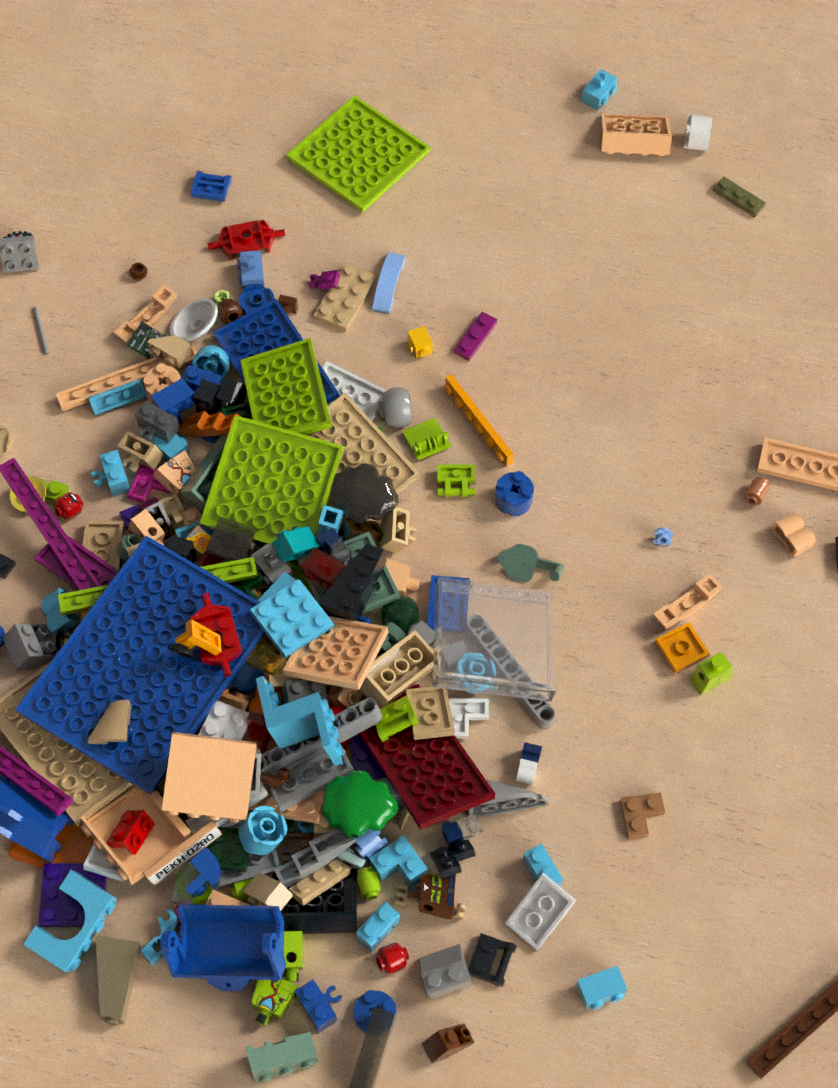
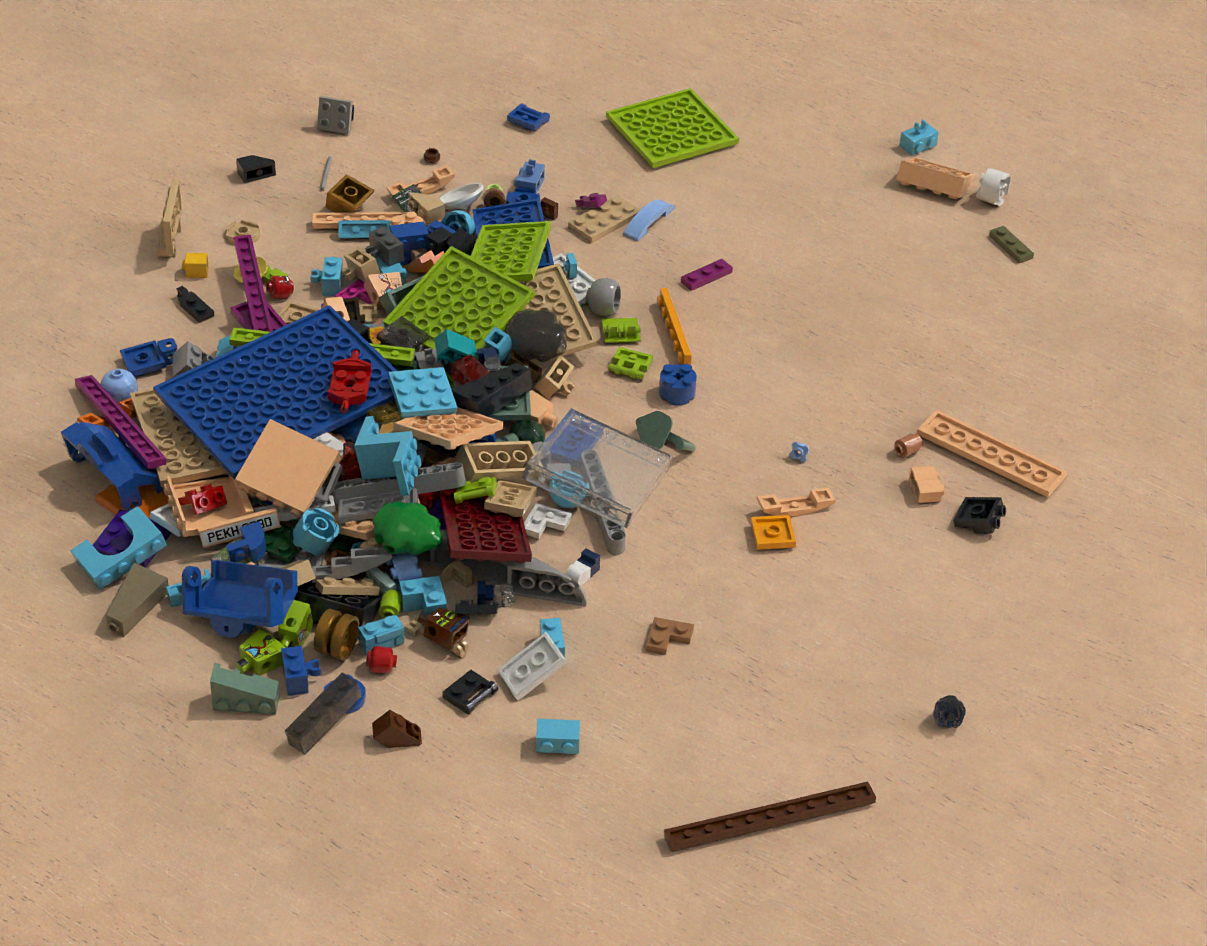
camera: 20 degrees right, 20 degrees down
tan slope [88,700,131,744] -> none
light orange piece [167,619,222,659] -> none
red plate [207,219,285,260] -> none
reddish brown arm [260,767,291,787] -> none
yellow brick [407,326,433,358] -> none
light grey slope [420,944,473,999] -> none
lime torso [690,652,733,695] -> none
none -> pearl gold wheel [313,609,359,660]
none -> pearl gold slope [325,174,374,213]
none -> medium azure plate [563,253,577,278]

